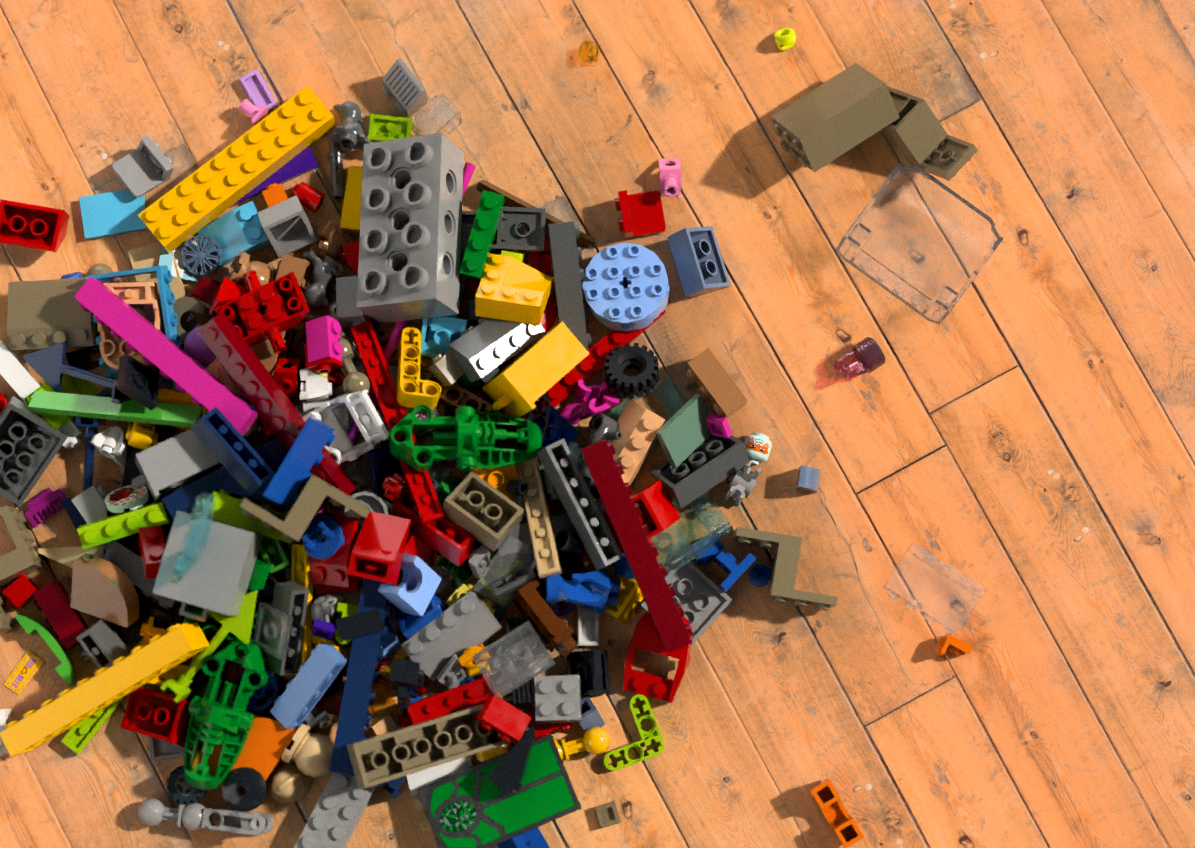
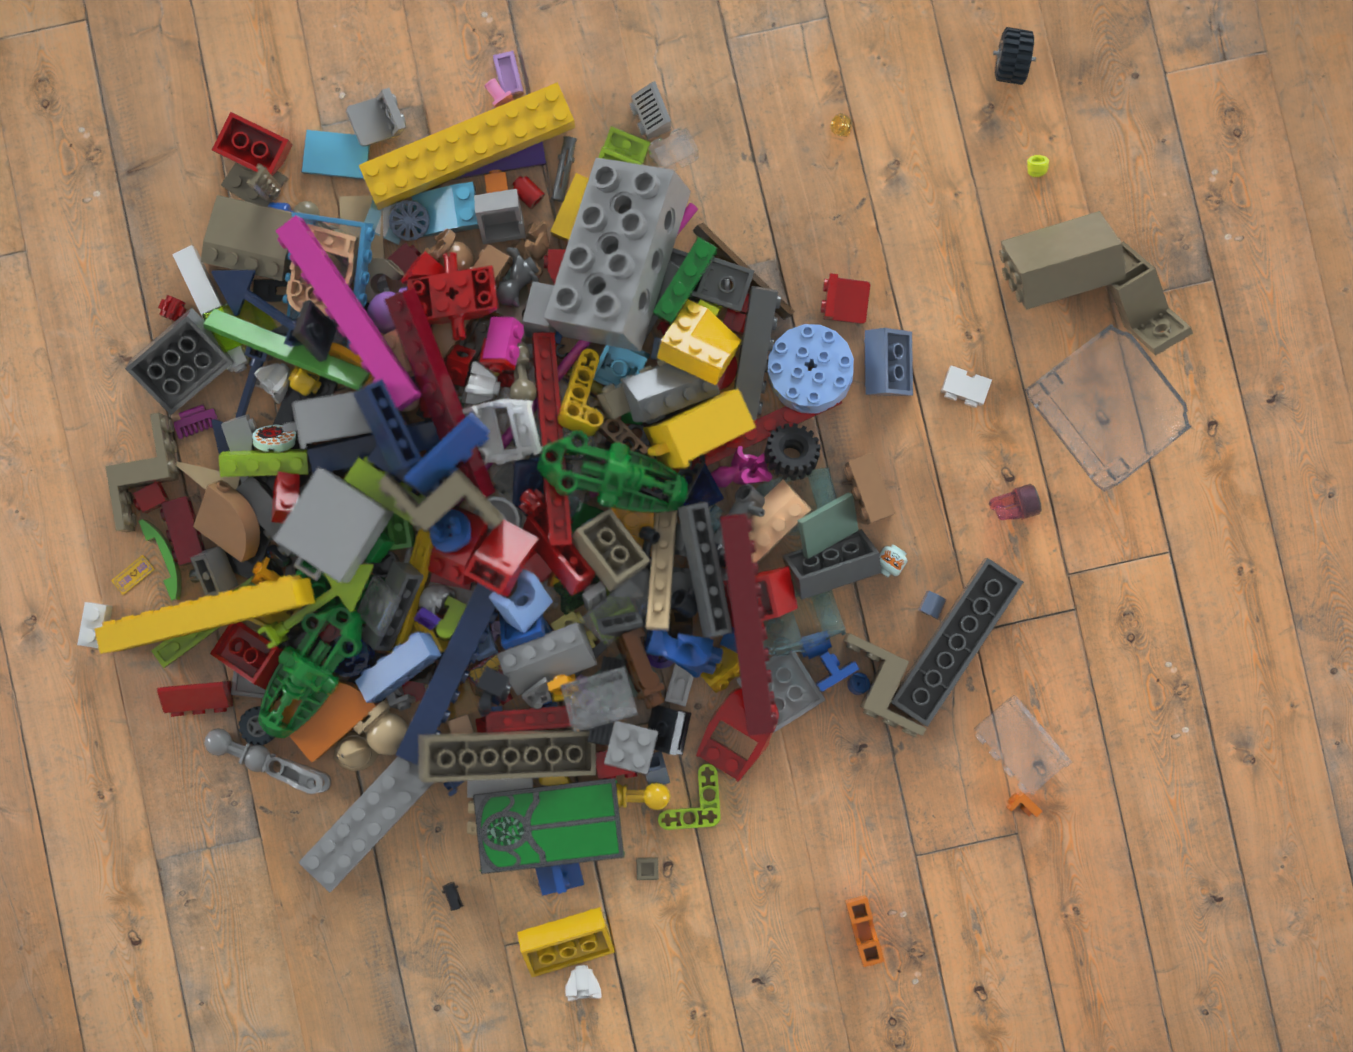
camera: 20 degrees right, 5 degrees up
clear light blue slope [171,492,216,584] -> none
black dish [222,767,267,812] -> none
dark grey animal [332,101,374,152] -> none
black tile [336,609,385,641] -> none
brick [476,695,532,743] -> none
black slope [487,726,537,796] -> none
bright pink bracket [659,158,681,197] -> none
dark pink tile [706,414,733,438] -> none
light grey pin [725,461,762,507] -> none
none -> red slope [157,681,233,717]
none -> dark tan bracket [221,162,288,206]
none -> dark grey brick [890,558,1024,727]
none -> white brick [940,365,992,408]

